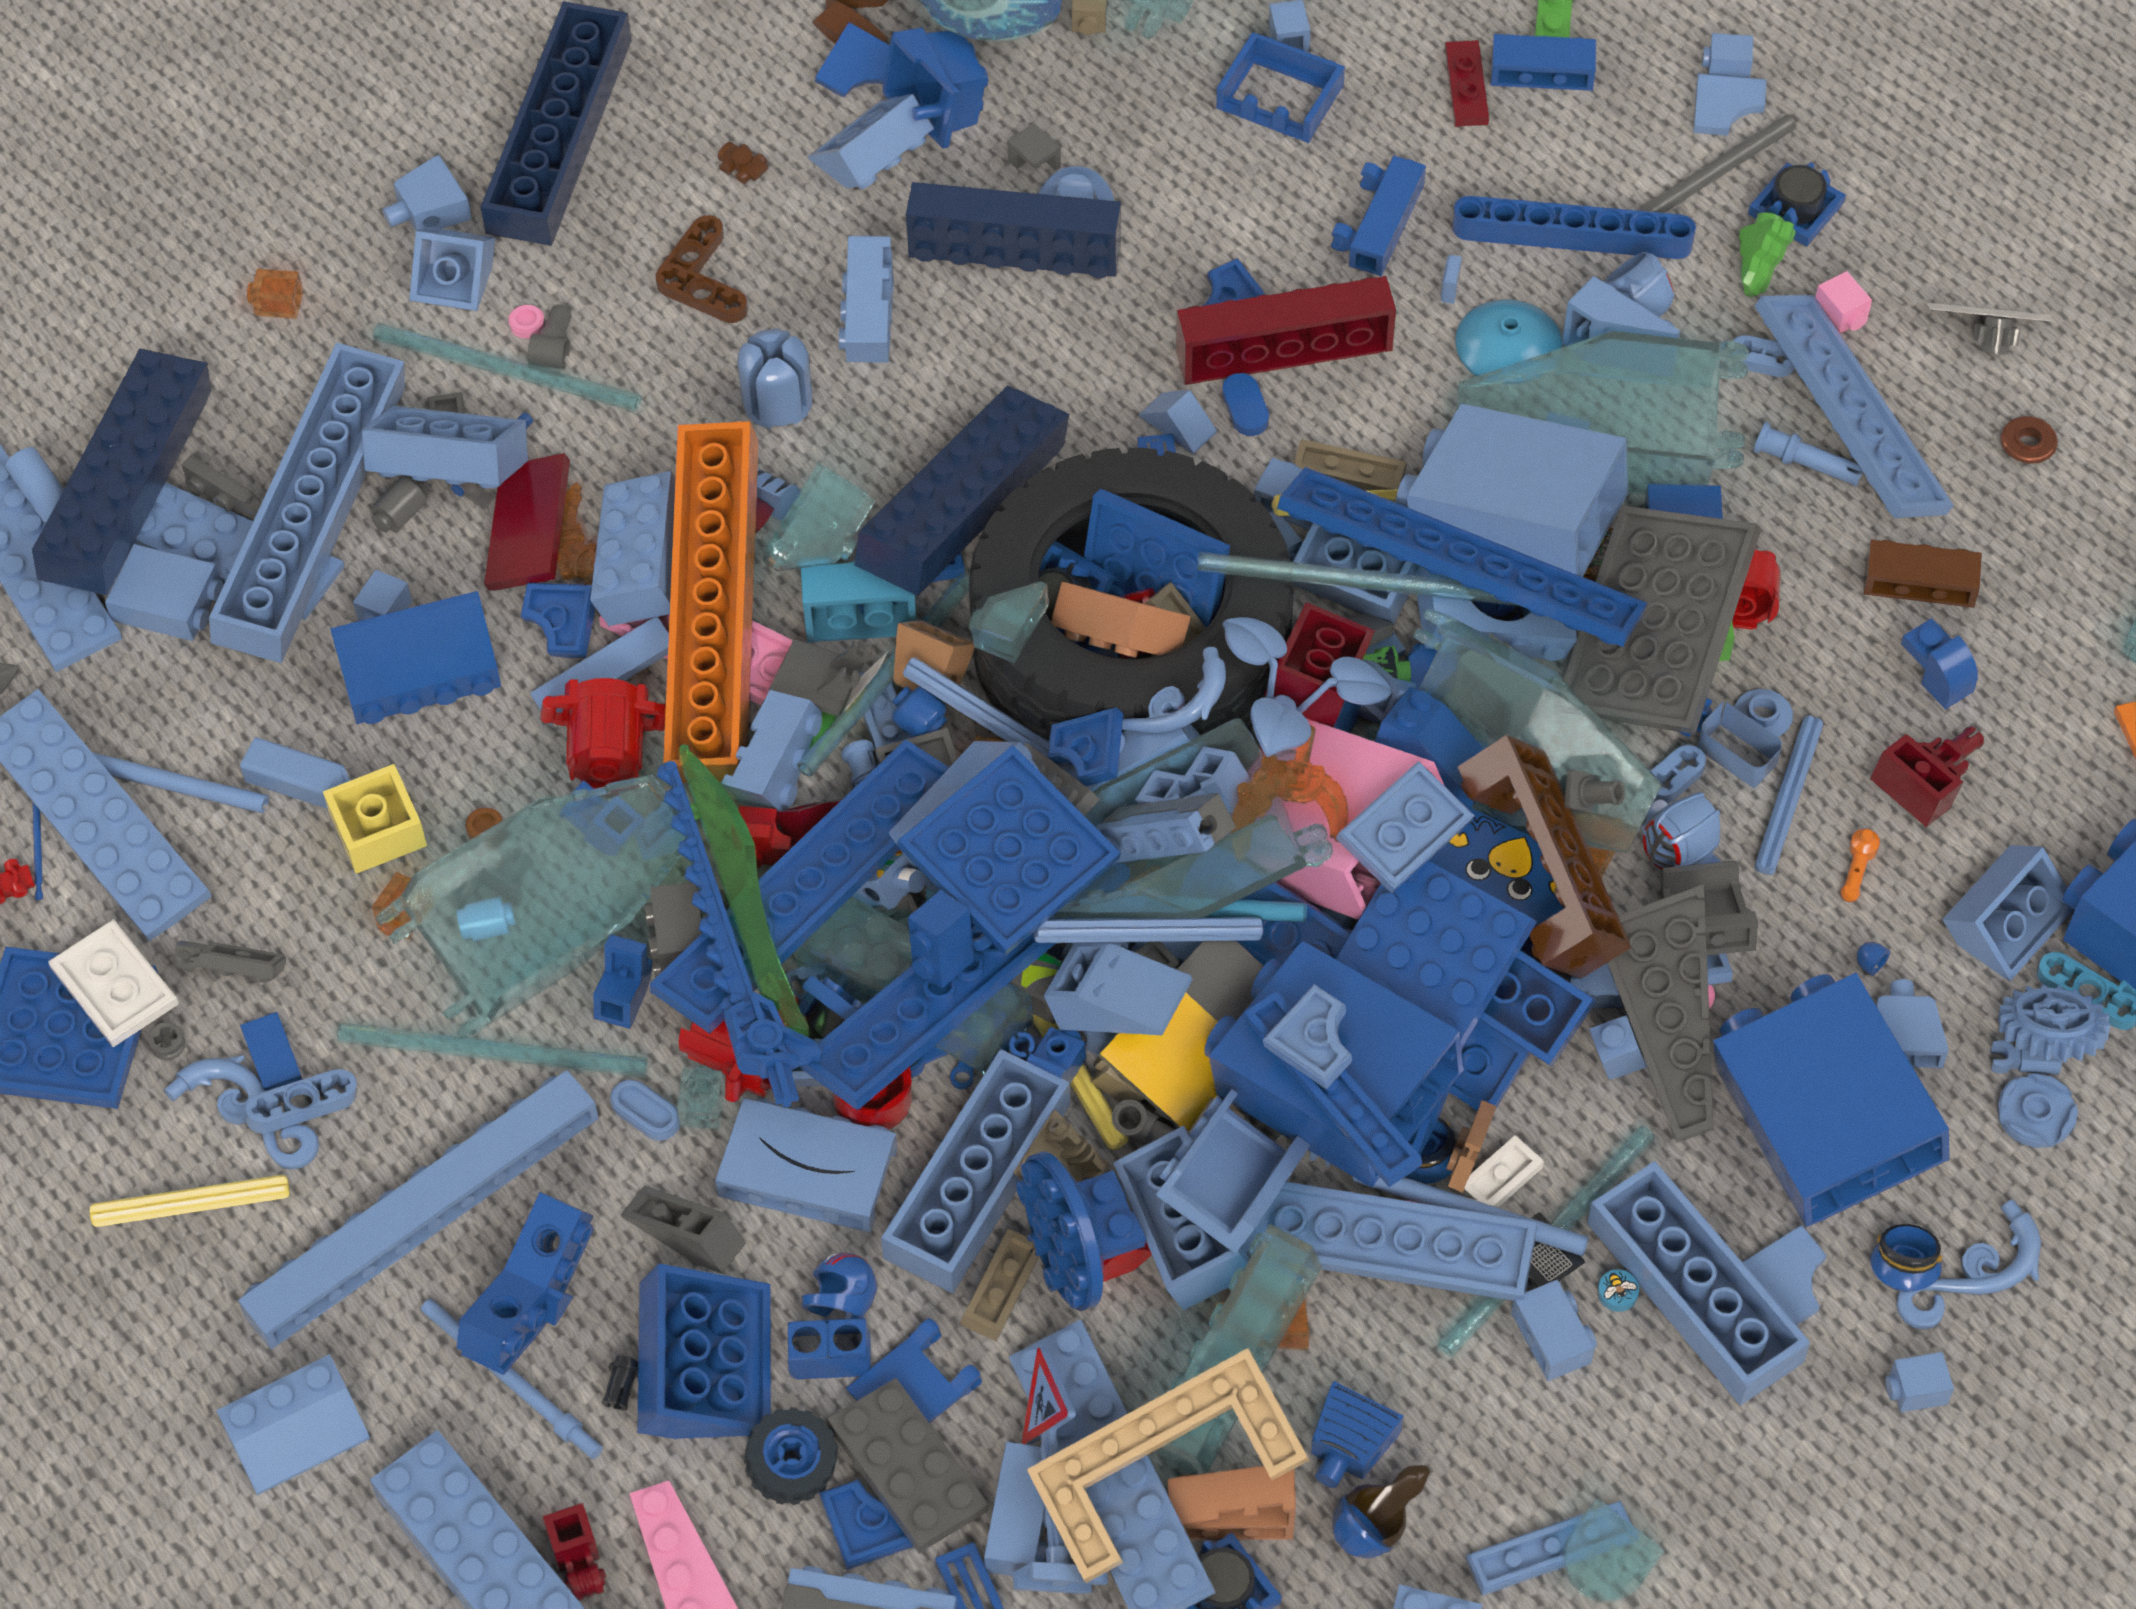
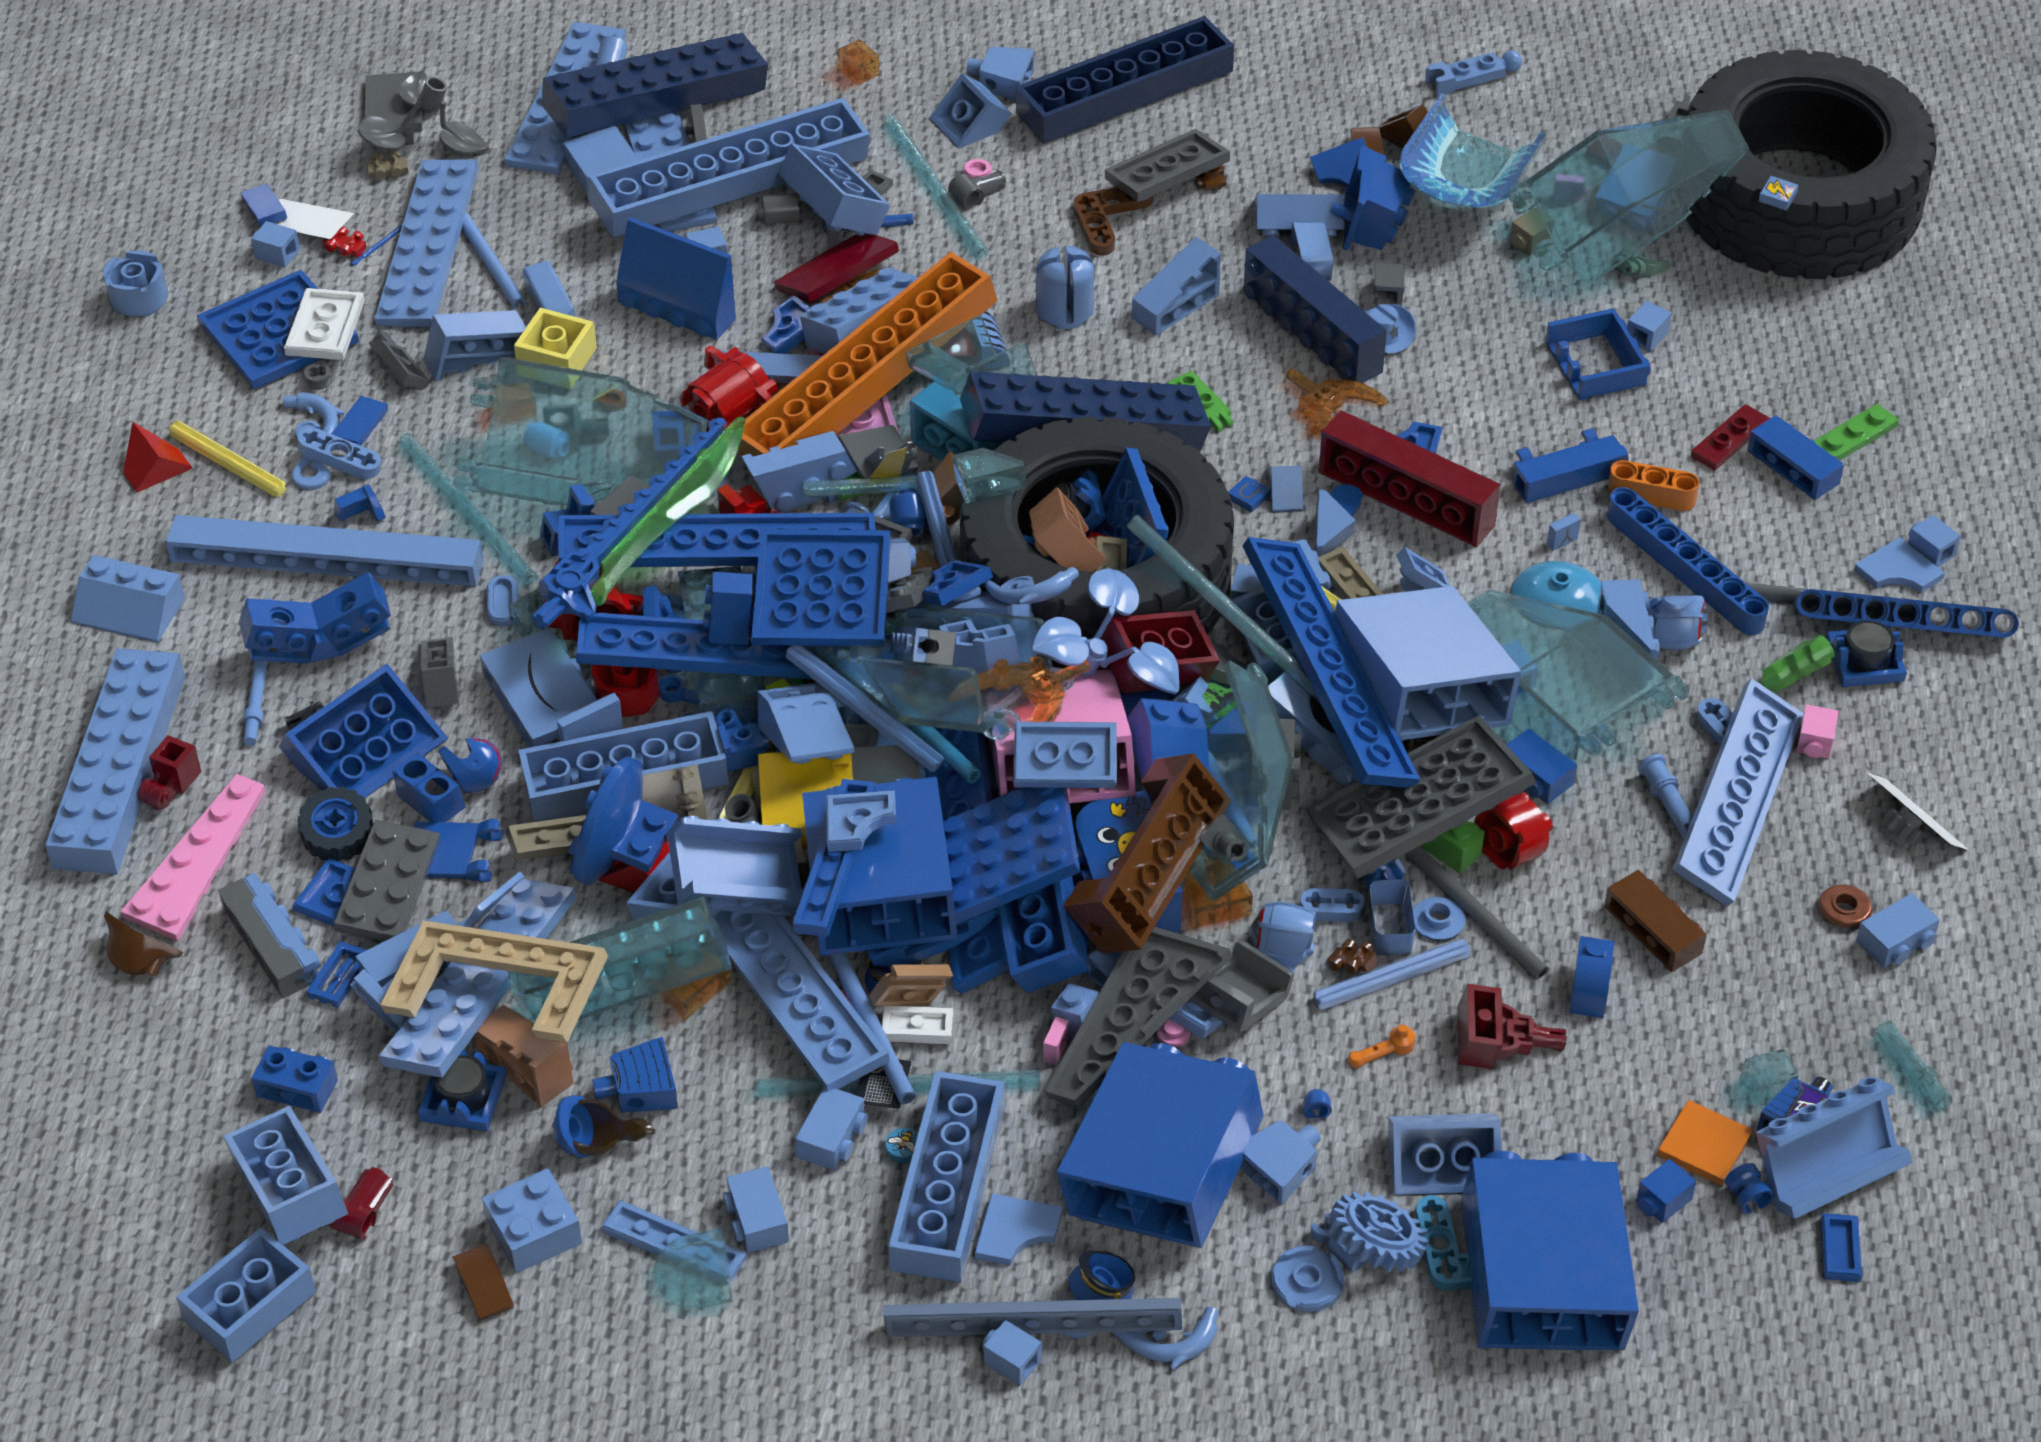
camera: 45 degrees right, 10 degrees down
none -> red slope [123,421,192,493]
none -> blue tile [334,484,386,522]
none -> medium blue wedge [423,310,526,382]
none -> medium blue tile [557,693,623,741]
none -> medium blue brick [722,1166,789,1253]
none -> sand blue tile [883,1298,1182,1337]
none -> bright pink tile [1043,1017,1069,1066]
none -> dark grey plate [1104,129,1230,202]
none -> bright green hinge [1167,371,1233,432]
none -> clear orange bar [1286,368,1390,436]
none -> medium blue piece [1290,222,1334,280]
none -> medium blue slope [1315,490,1355,557]
none -> reddish brown piece [1326,939,1378,974]
none -> medium blue slope [1396,547,1450,592]
none -> dark grey piece [1405,846,1549,980]
none -> orange beam [1608,460,1700,511]
none -> blue beam [1793,589,2019,638]
none -> medium blue brick [1856,893,1940,968]

